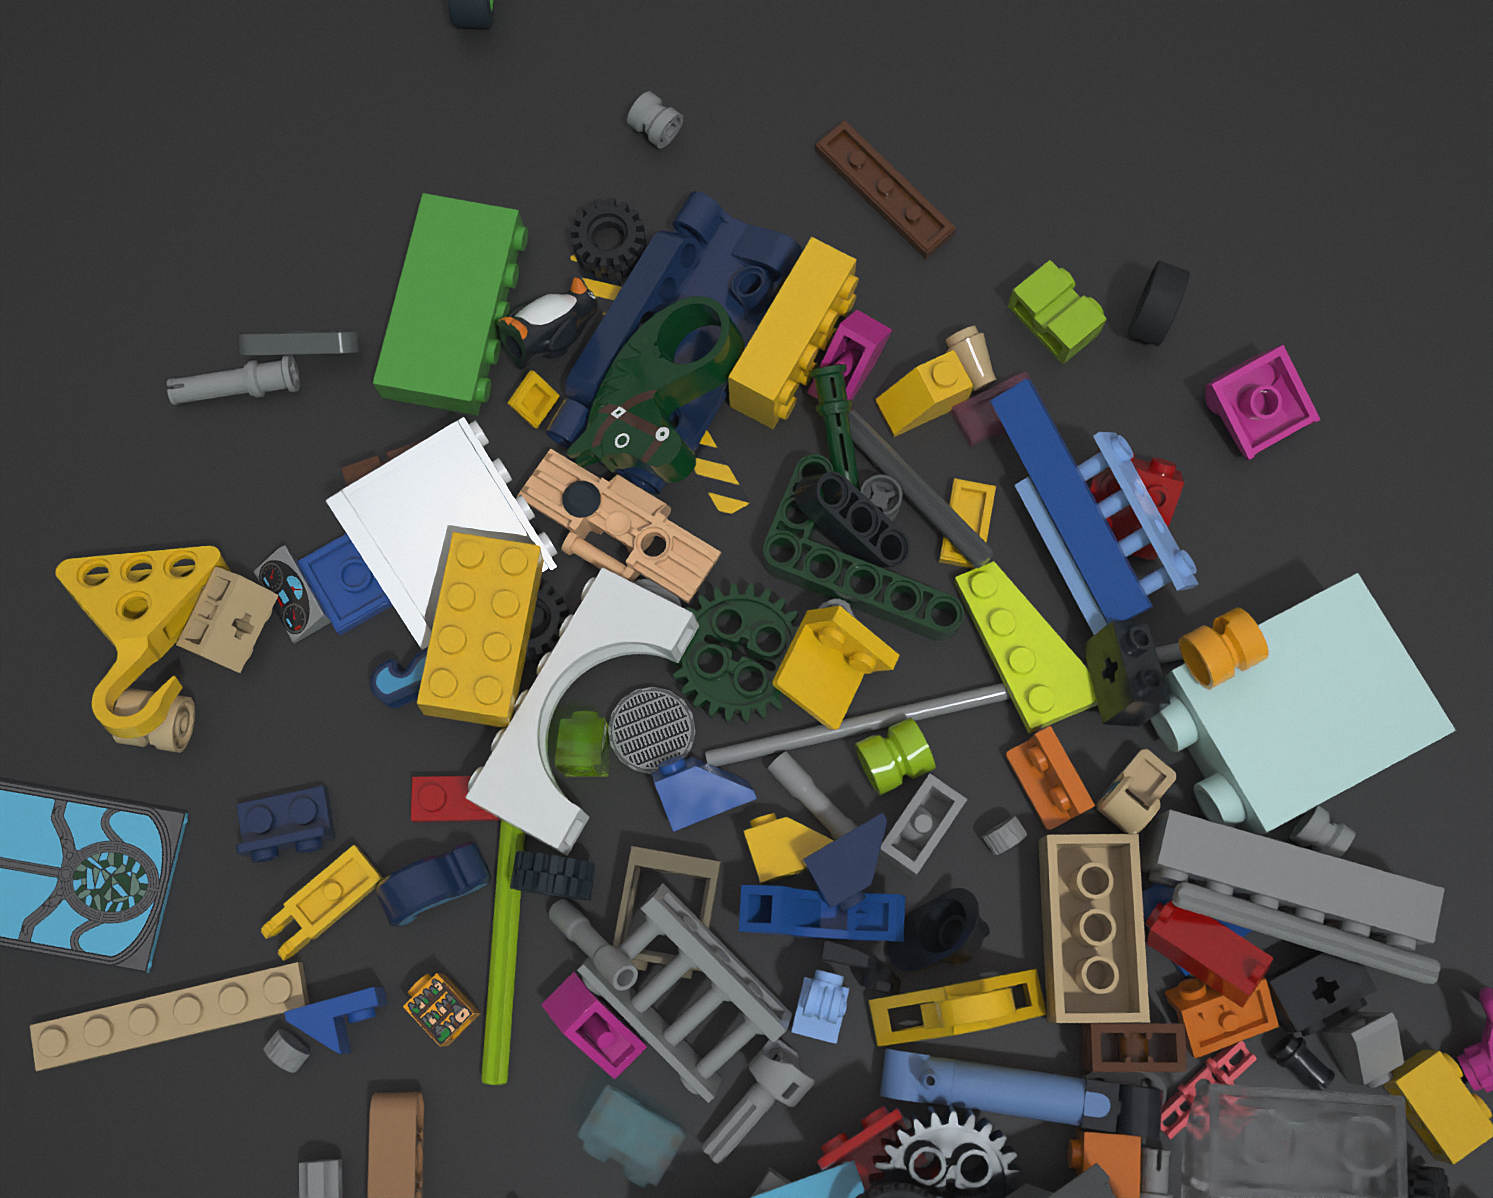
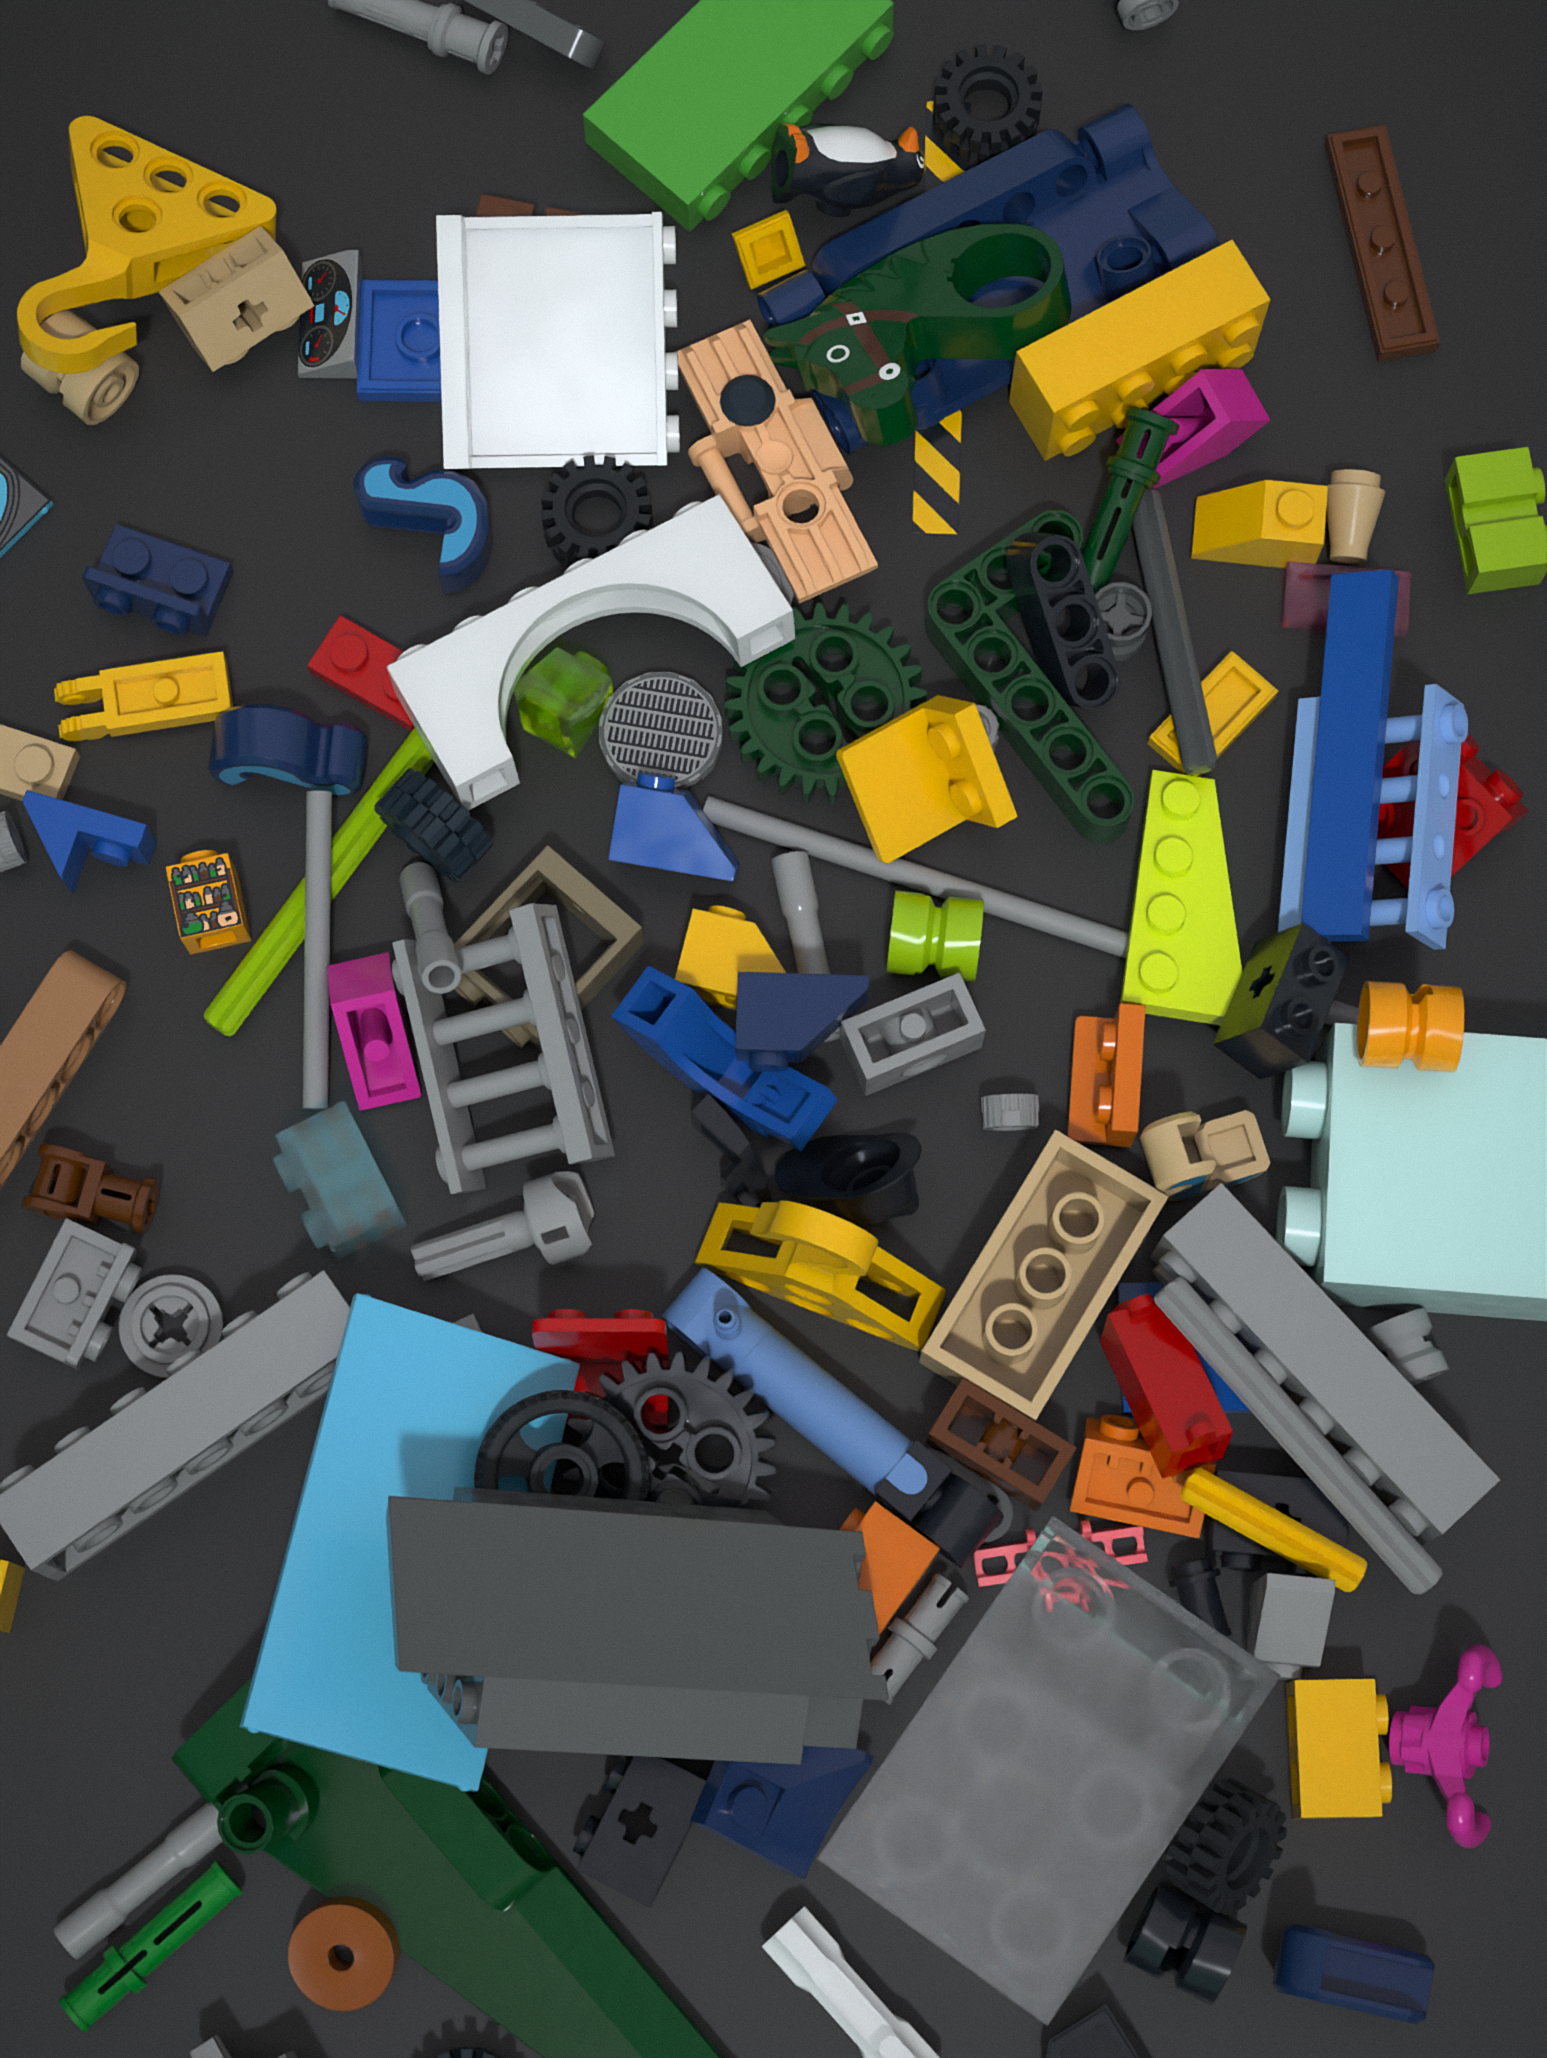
camera: 30 degrees right, 0 degrees up
yellow brick [417,532,544,728] -> none
light blue brick [791,970,849,1044] -> none
none -> light grey piece [303,791,332,1110]
none -> yellow axle [1180,1468,1368,1592]

